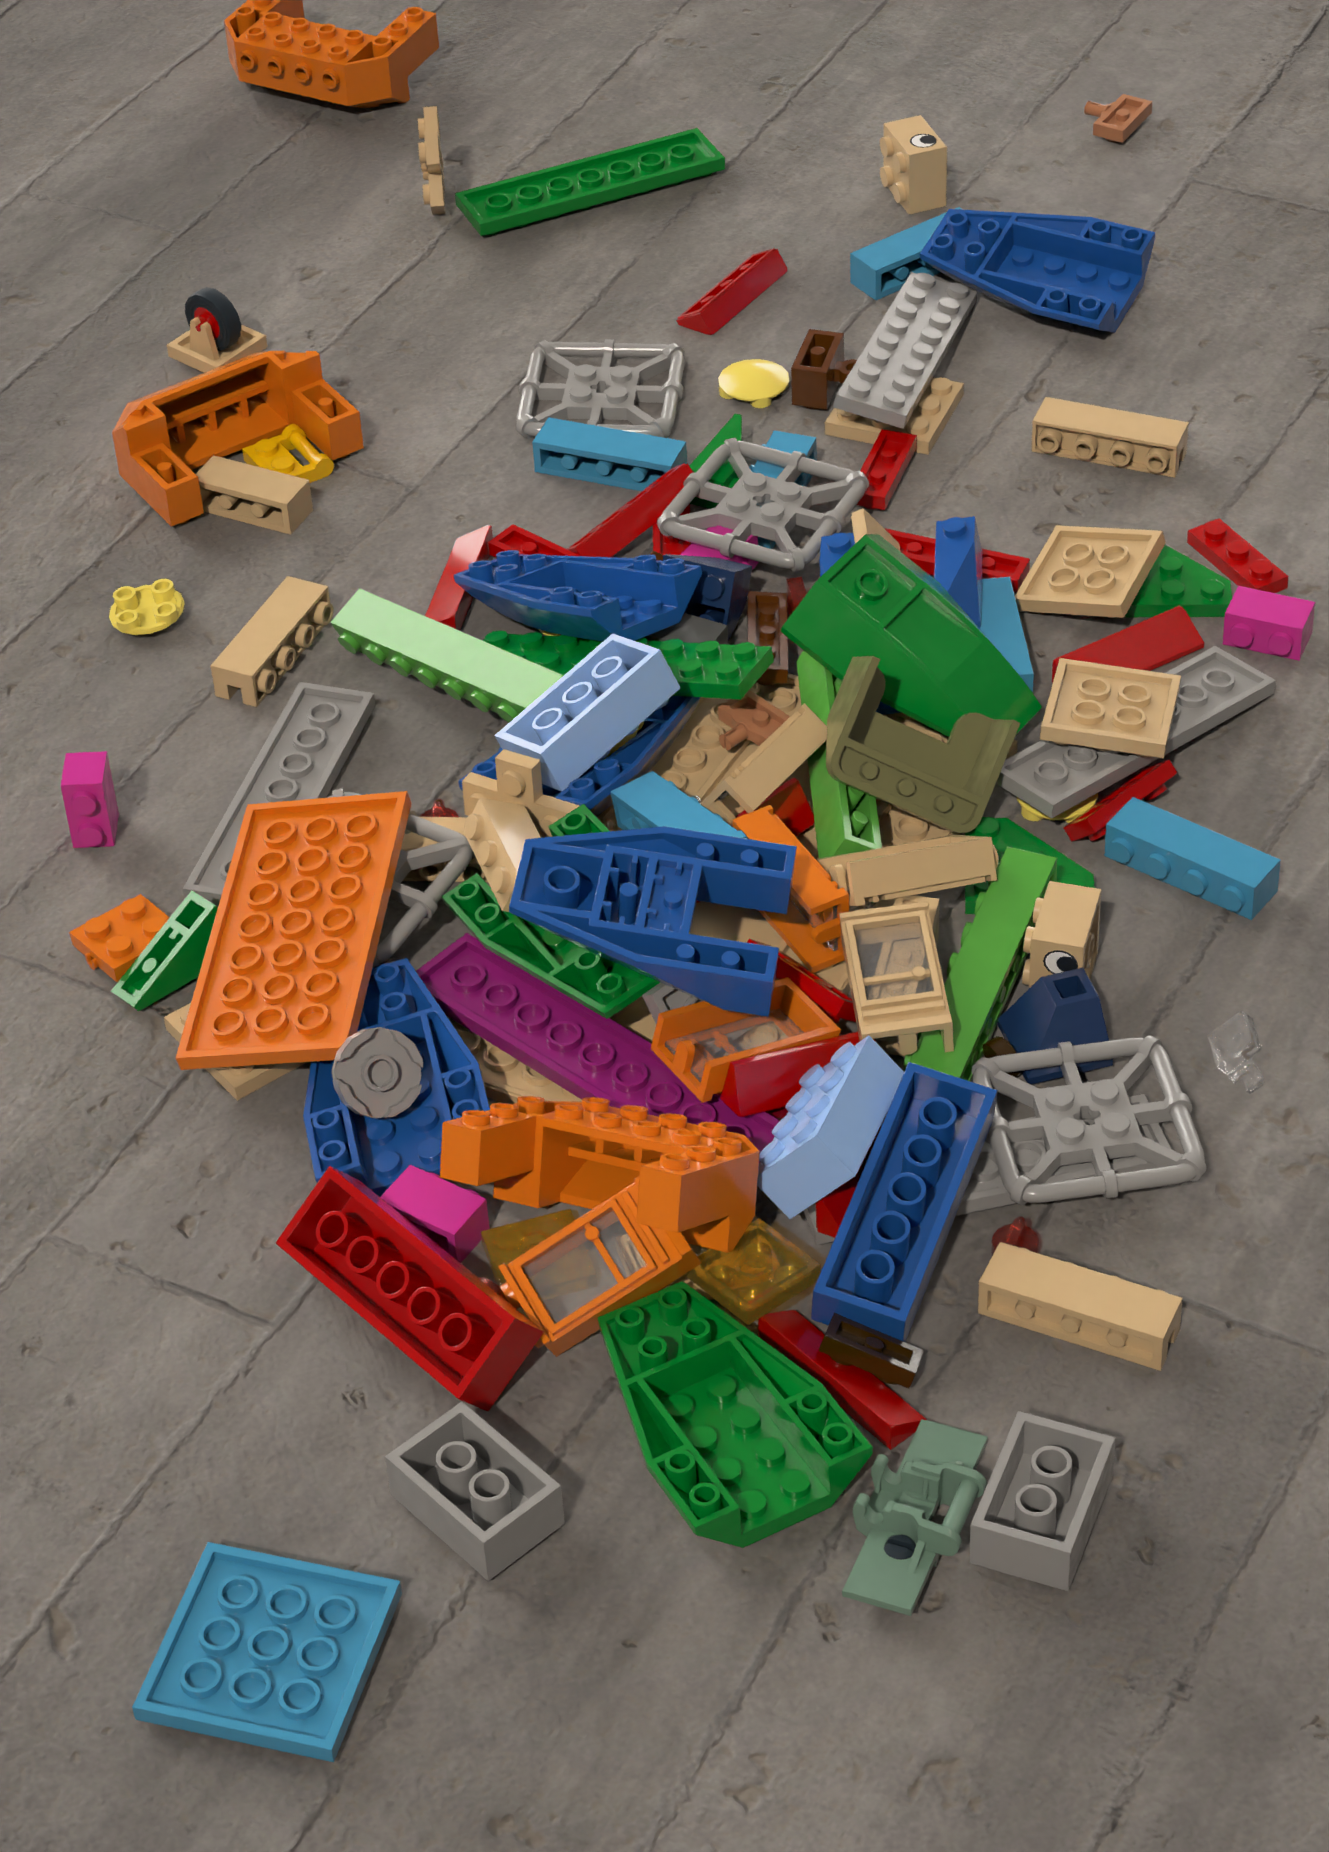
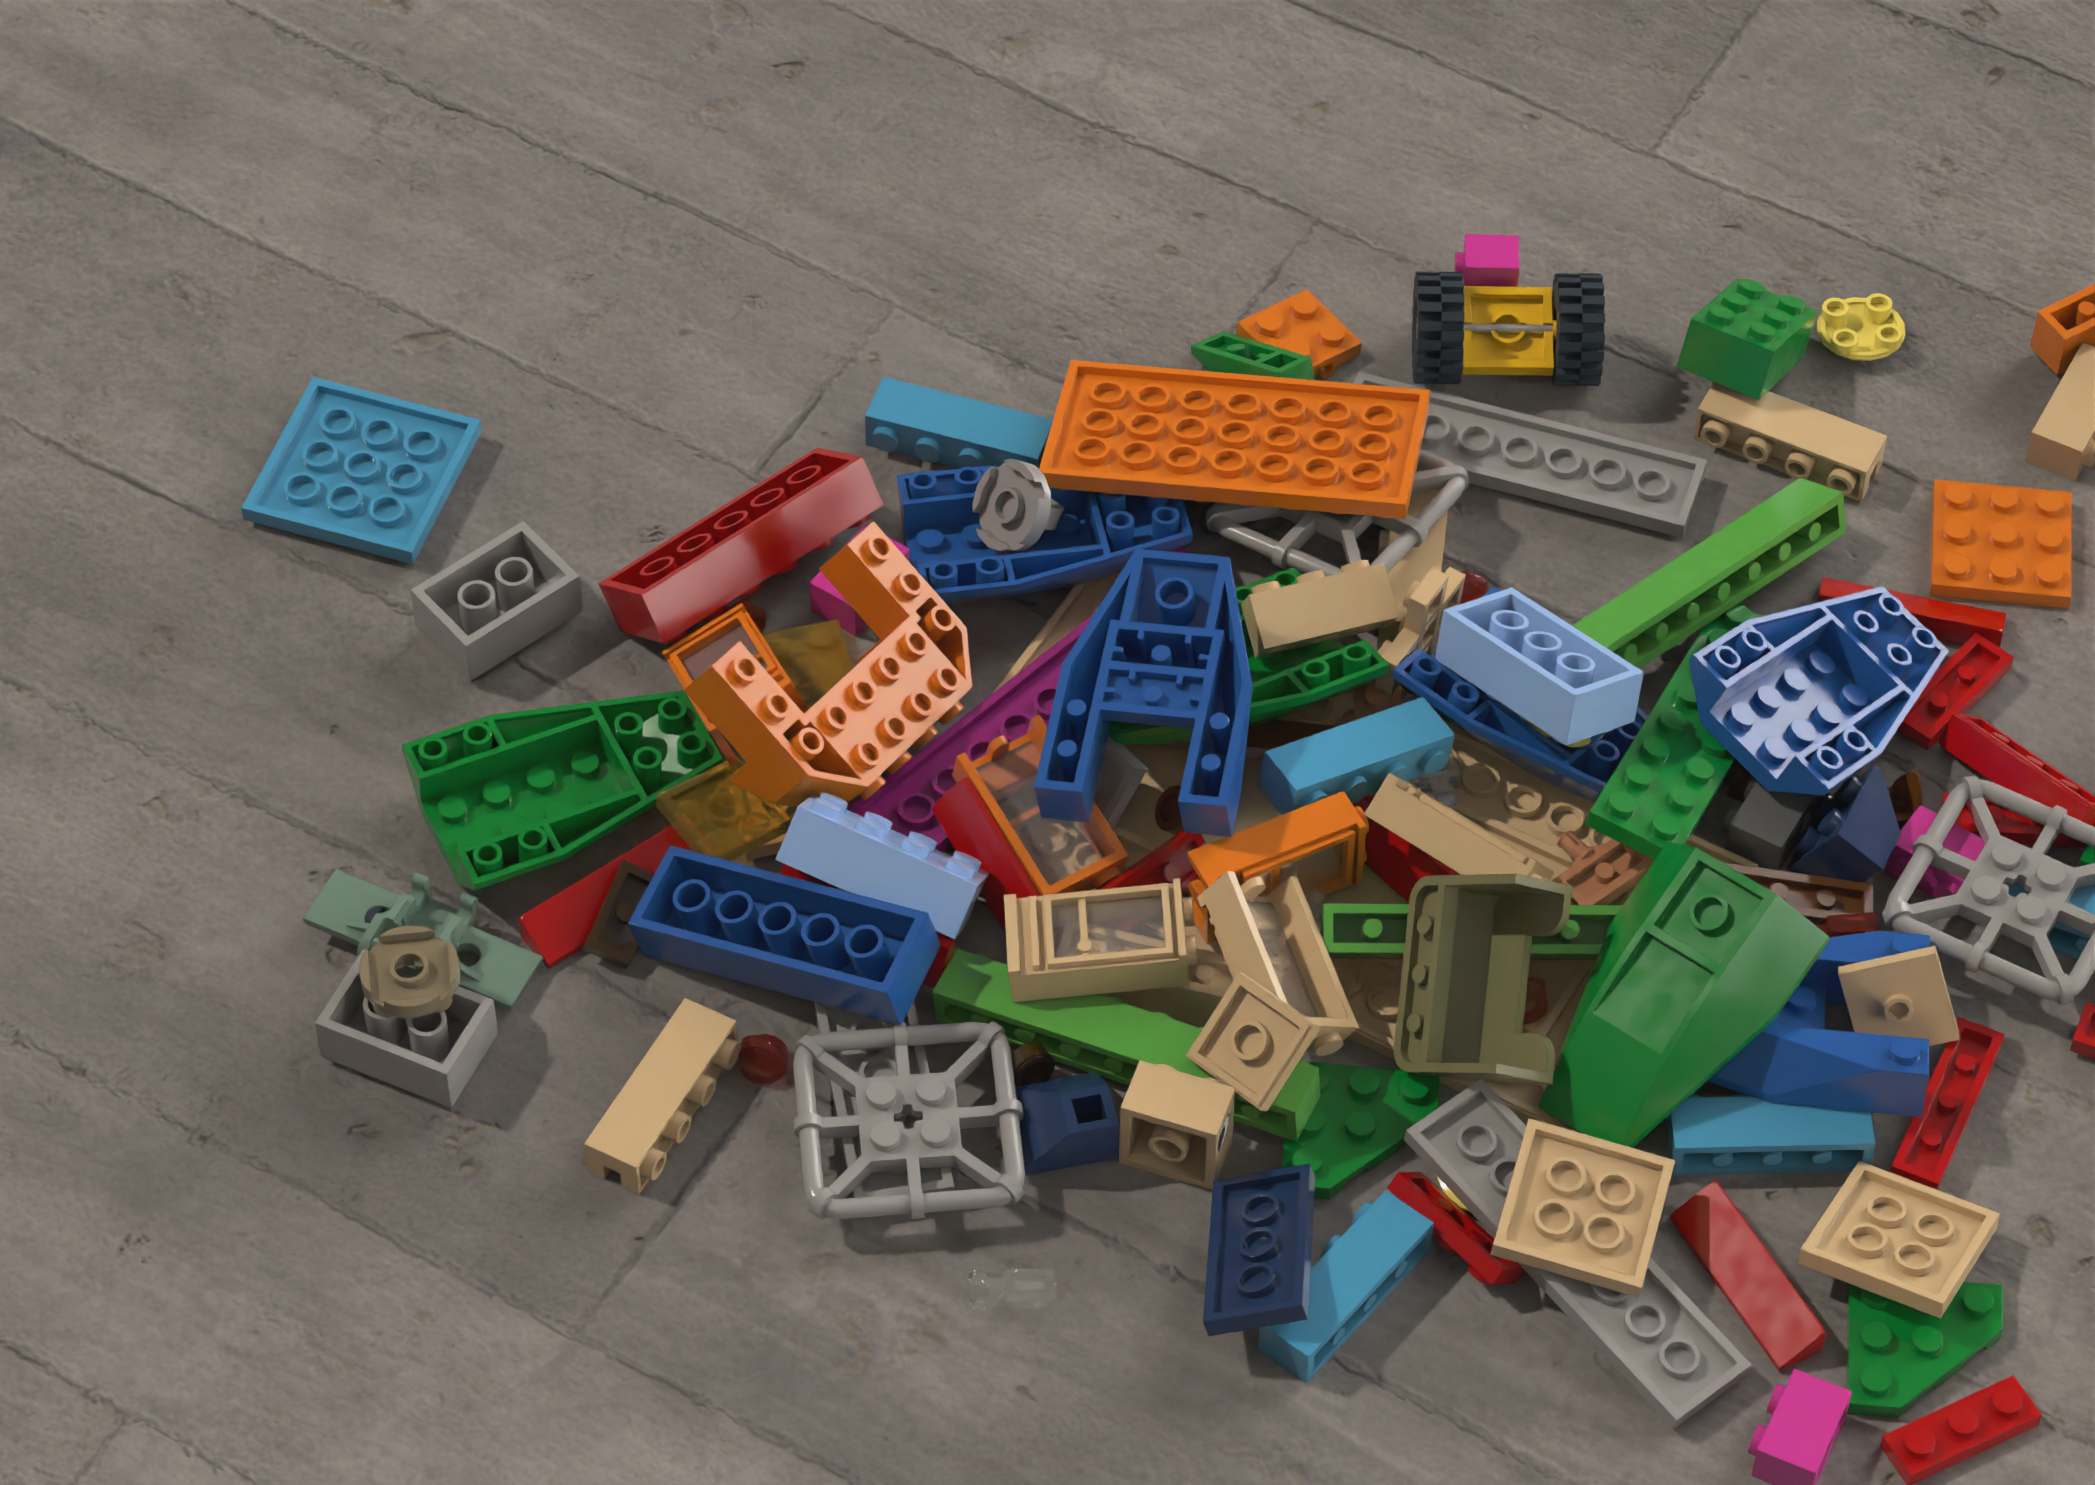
camera: 90 degrees right, 10 degrees up
none -> dark tan plate [359,925,460,1018]
none -> dark azure brick [865,377,1053,469]
none -> tan plate [1186,972,1321,1112]
none -> dark blue plate [1203,1163,1315,1336]
none -> plate [1412,271,1605,386]
none -> green brick [1676,279,1818,400]
none -> orange plate [1929,479,2072,609]

